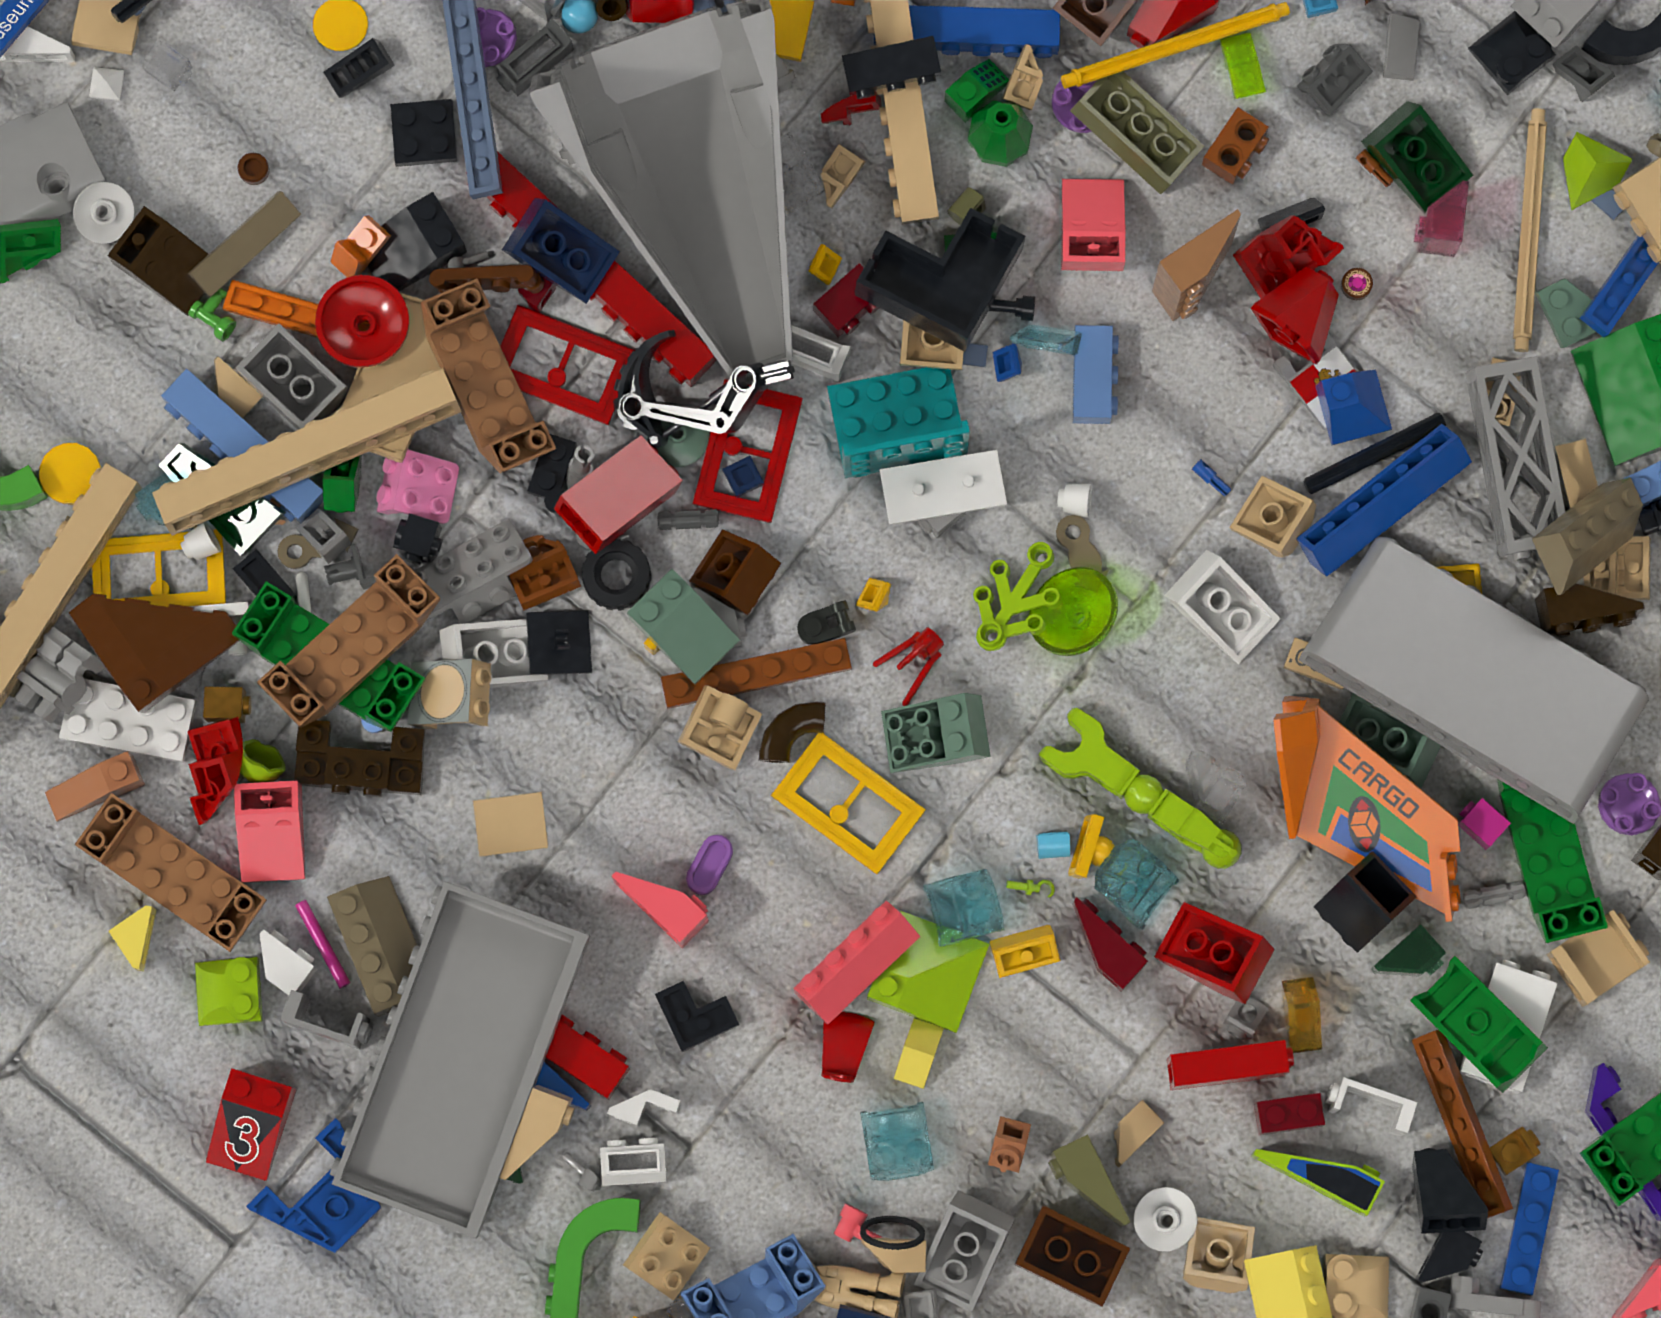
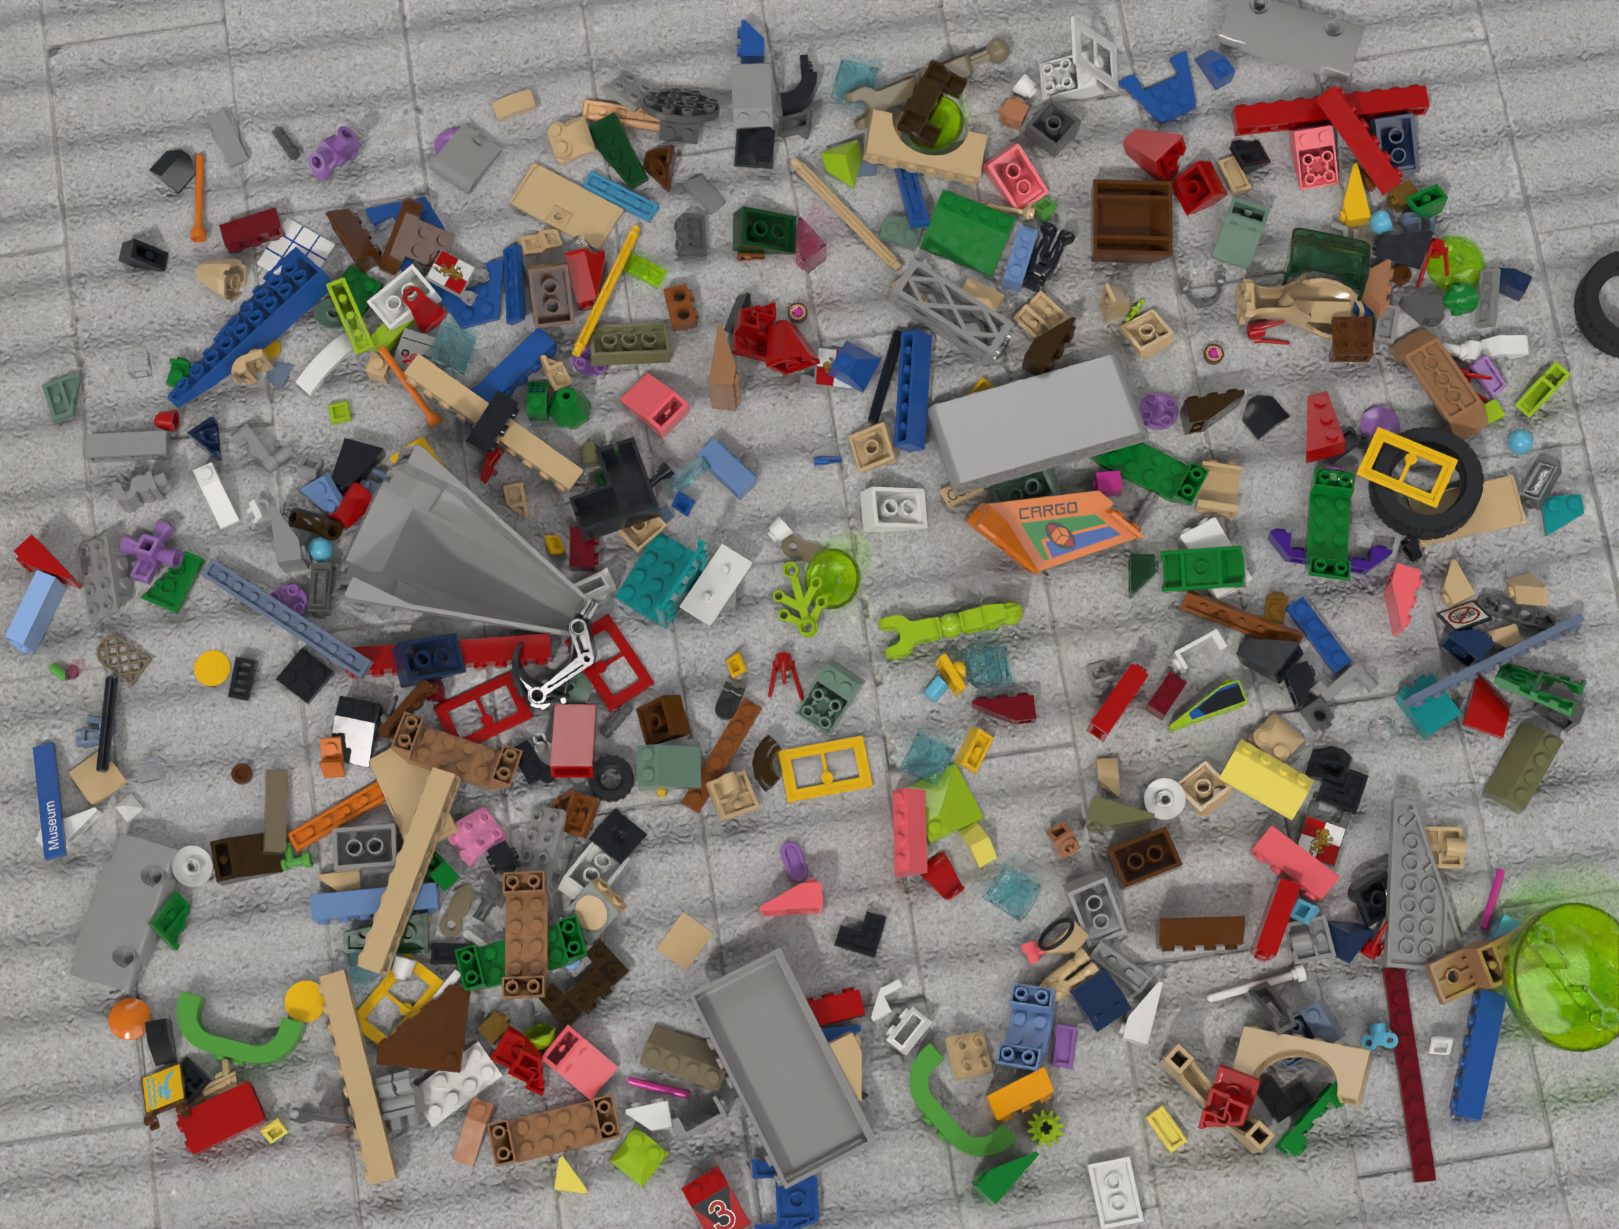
camera: 50 degrees left, 5 degrees down
light grey slope [296,508,352,564] -> none
red dish [315,275,409,368] -> none
dark blue tile [722,455,764,498] -> none
lime hand [1006,879,1055,898] -> none
red slope [1154,902,1275,1004] -> none
clear yellow slope [1282,977,1322,1053] -> none
black slope [1313,851,1417,953] -> none
dark tan slope [1532,477,1643,595] -> none

